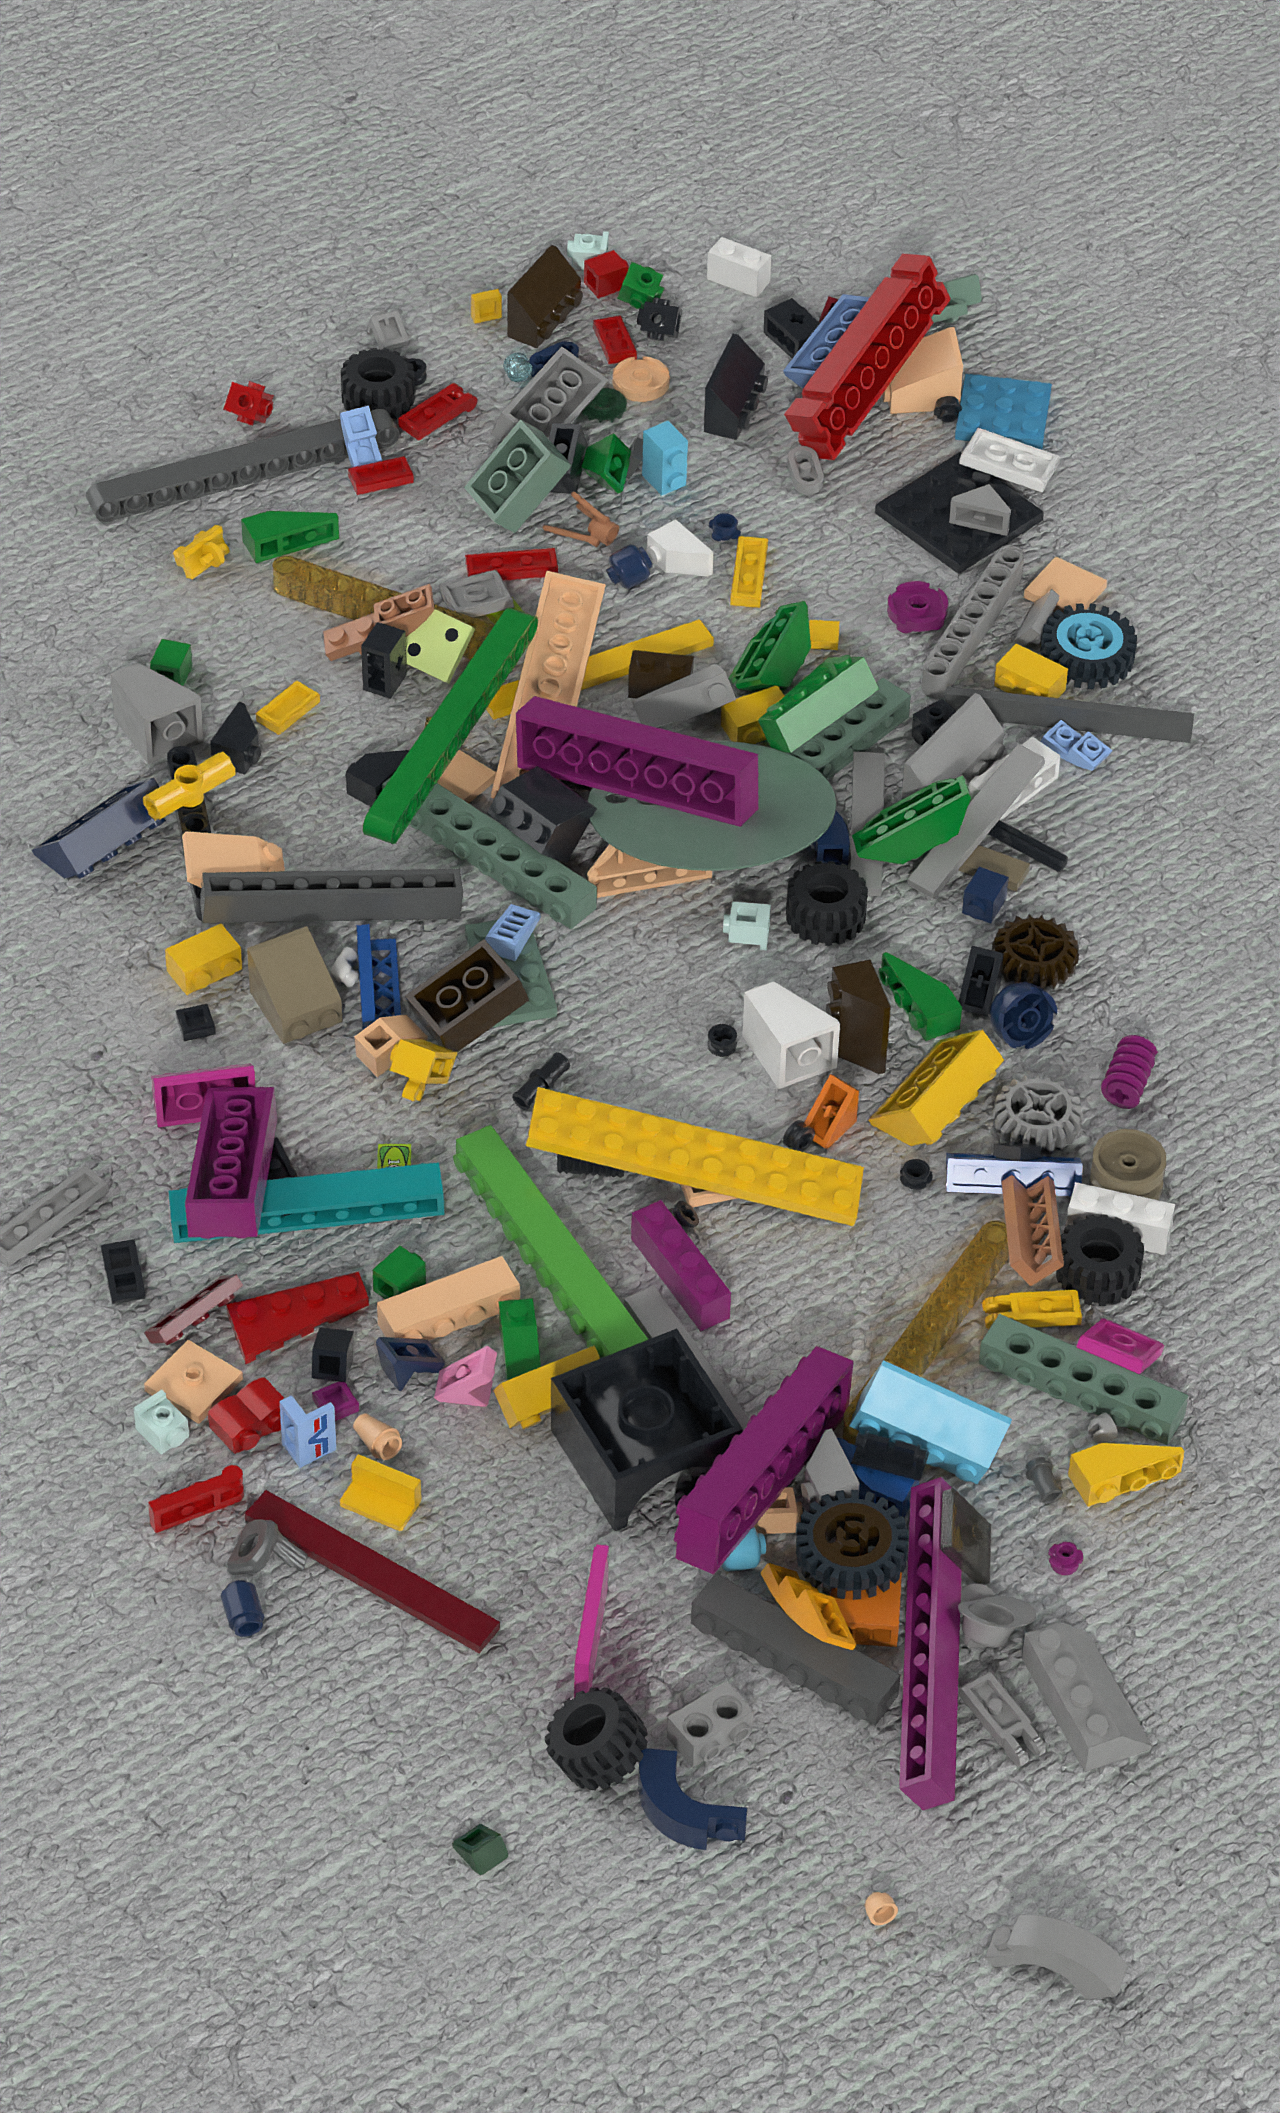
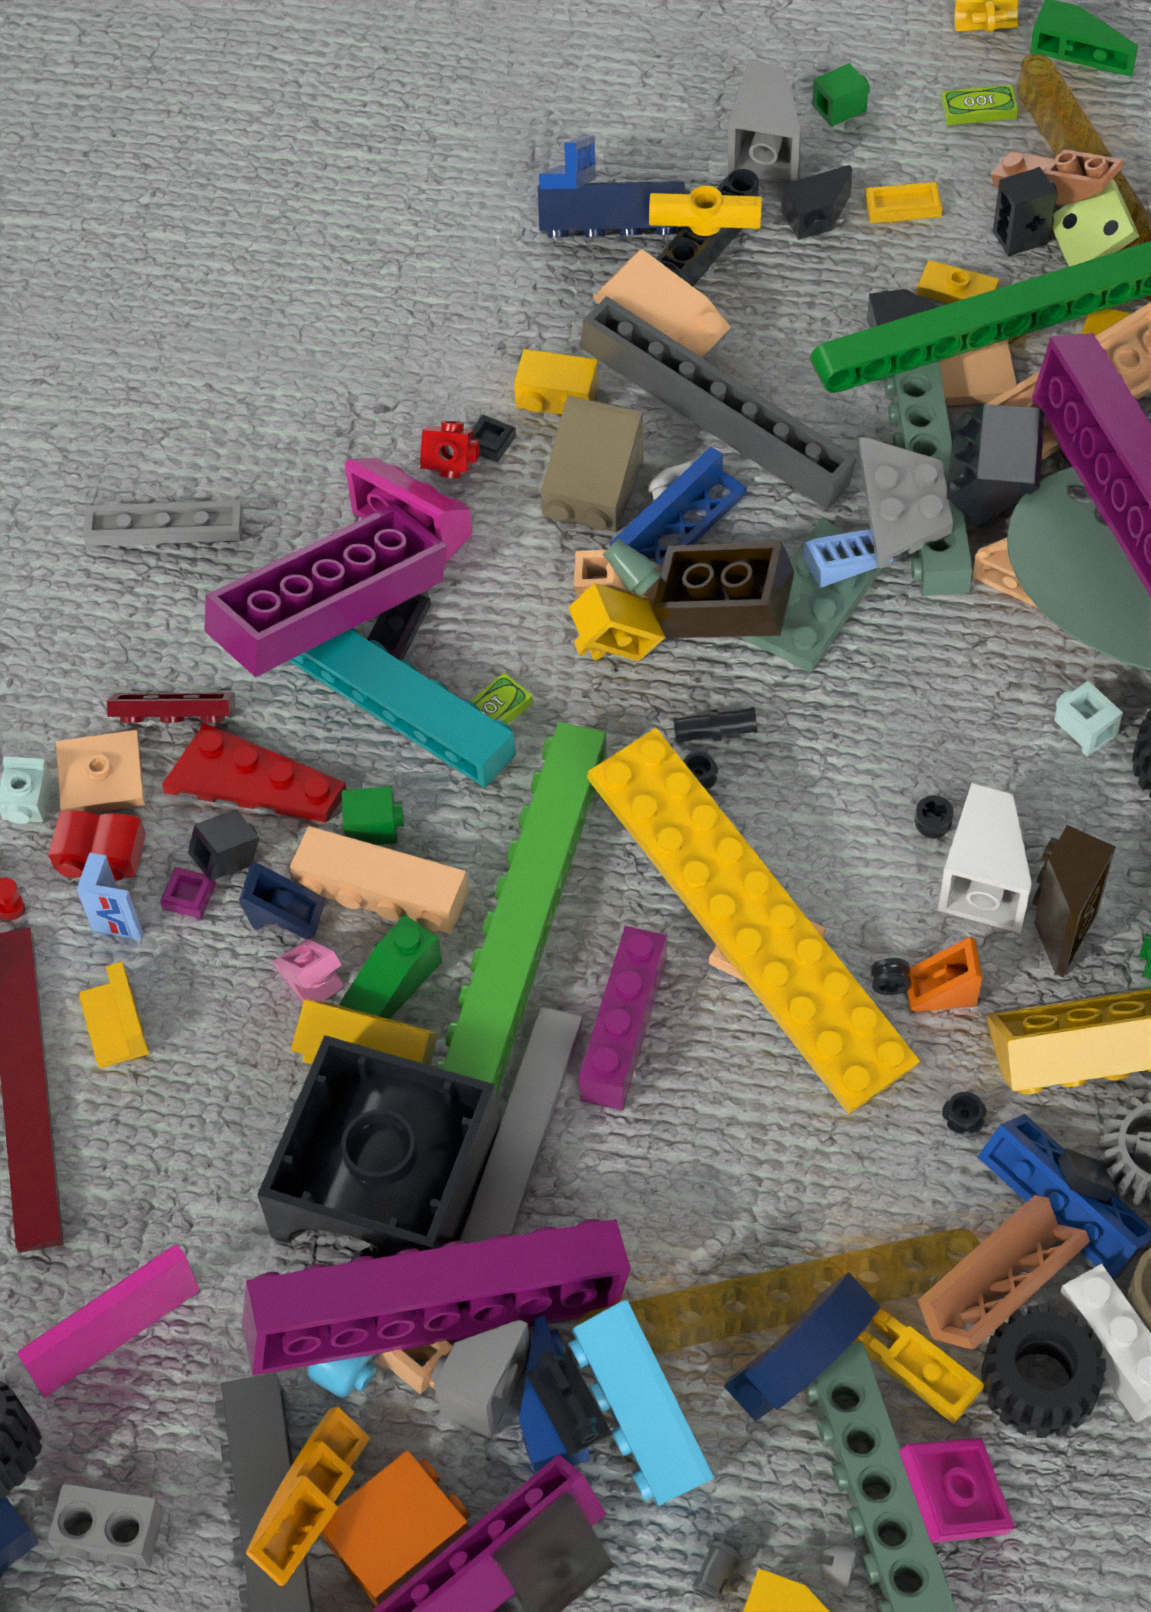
camera: 50 degrees right, 10 degrees up
black slope [101,1239,146,1304] -> none
light nougat cone [353,1413,402,1460] -> none
black bush [669,1201,699,1233] -> none
wheel [796,1490,909,1600] -> none
none -> red brick [420,421,480,478]
none -> blue fence [539,135,596,189]
none -> sand green cone [603,538,662,598]
none -> dark blue arch [723,1272,881,1422]
none -> light grey wing [858,437,953,568]
none -> yellow plate [916,260,1000,304]
none -> lime tile [941,85,1018,126]

